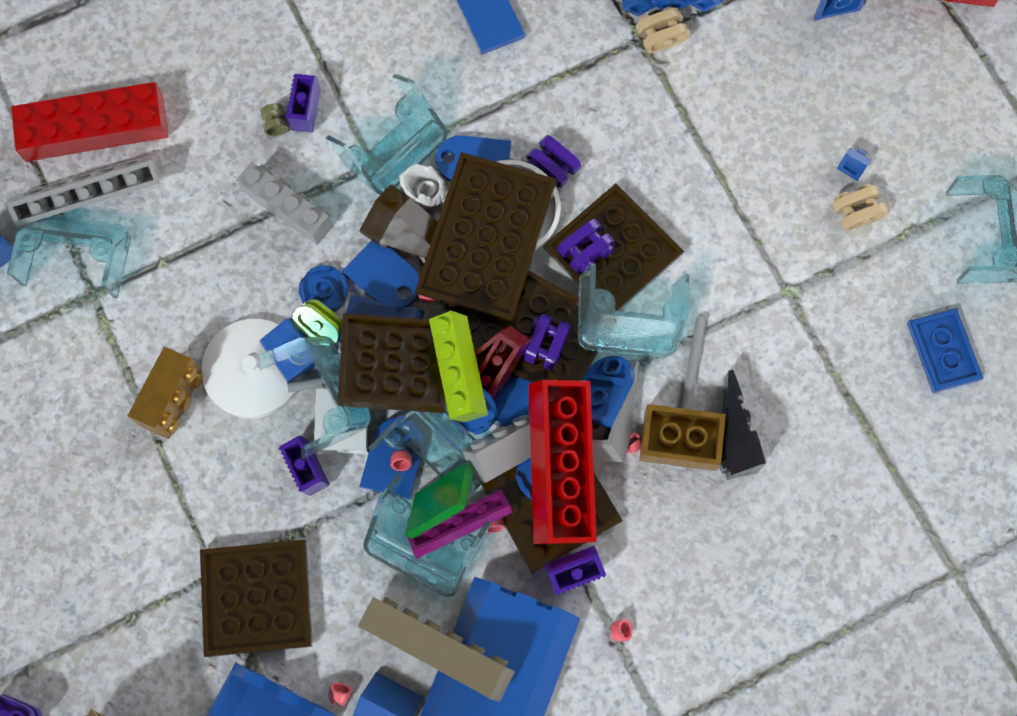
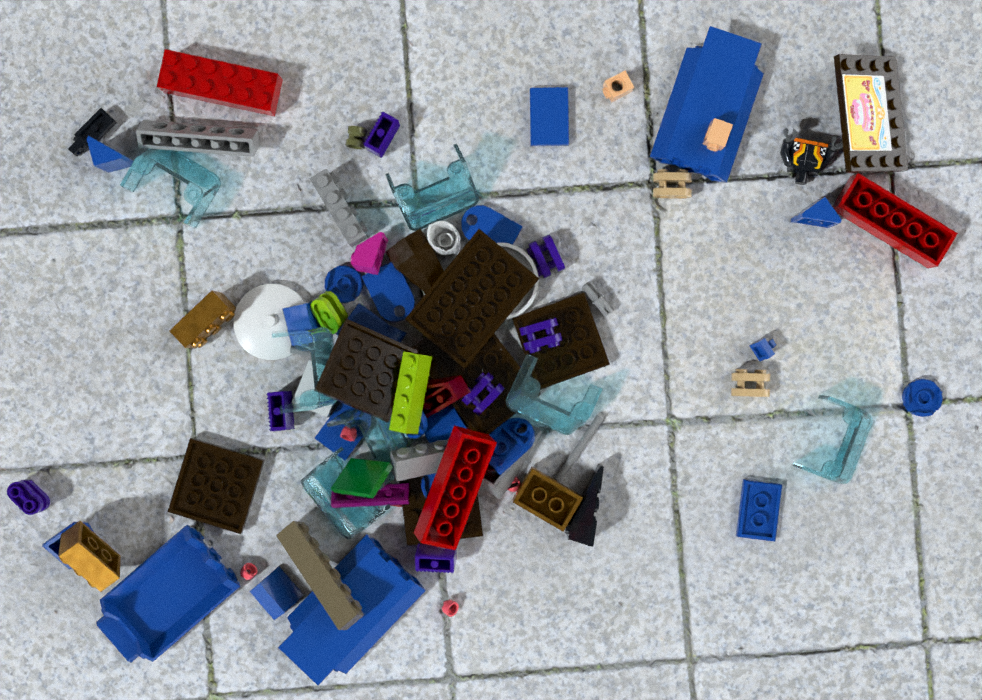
camera: 20 degrees right, 15 degrees up
none -> dark pink slope [351,232,389,275]
none -> light grey axle [582,281,614,317]

